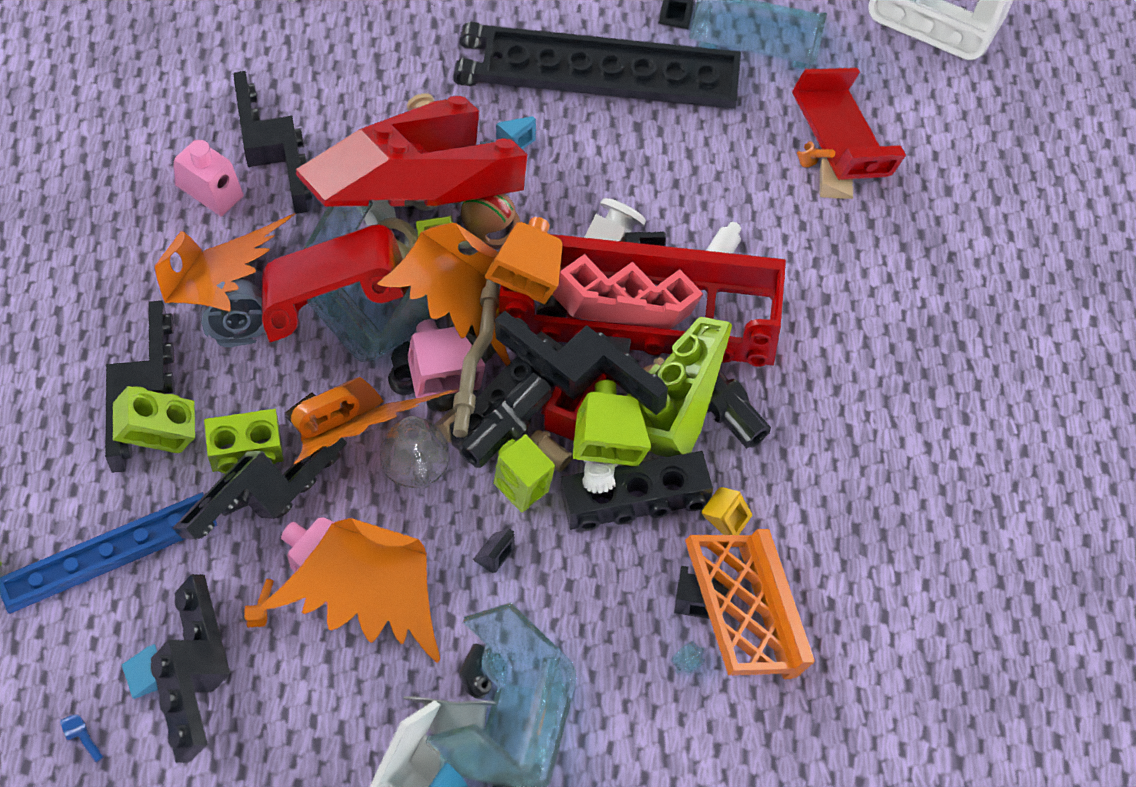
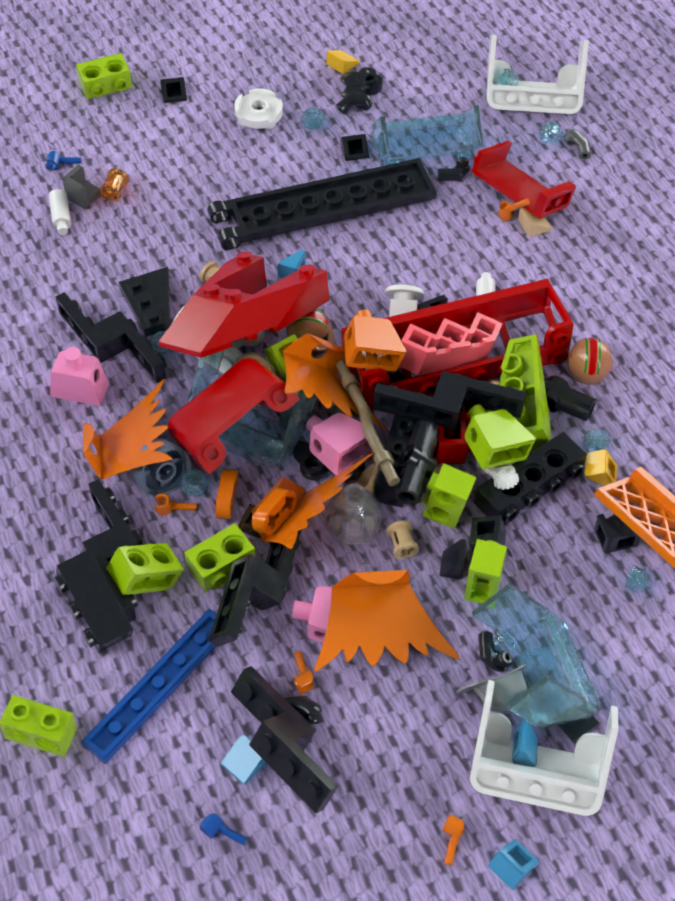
camera: 25 degrees left, 5 degrees down
none -> black wedge [54,549,133,653]
none -> black wing [119,267,171,337]
none -> orange hand [154,493,196,516]
none -> clear light blue plate [180,469,209,497]
none -> orange beam [215,468,238,520]
none -> black arm [284,696,322,724]
none -> tan bush [386,520,419,559]
none -> black arm [437,157,470,181]
none -> lime brick [464,539,507,607]
none -> black brick [469,515,506,562]
none -> clear light blue plate [540,122,563,145]
none -> dark grey arm [563,129,591,159]
none -> nougat helmet [567,337,613,385]
none -> clear light blue plate [583,429,611,451]

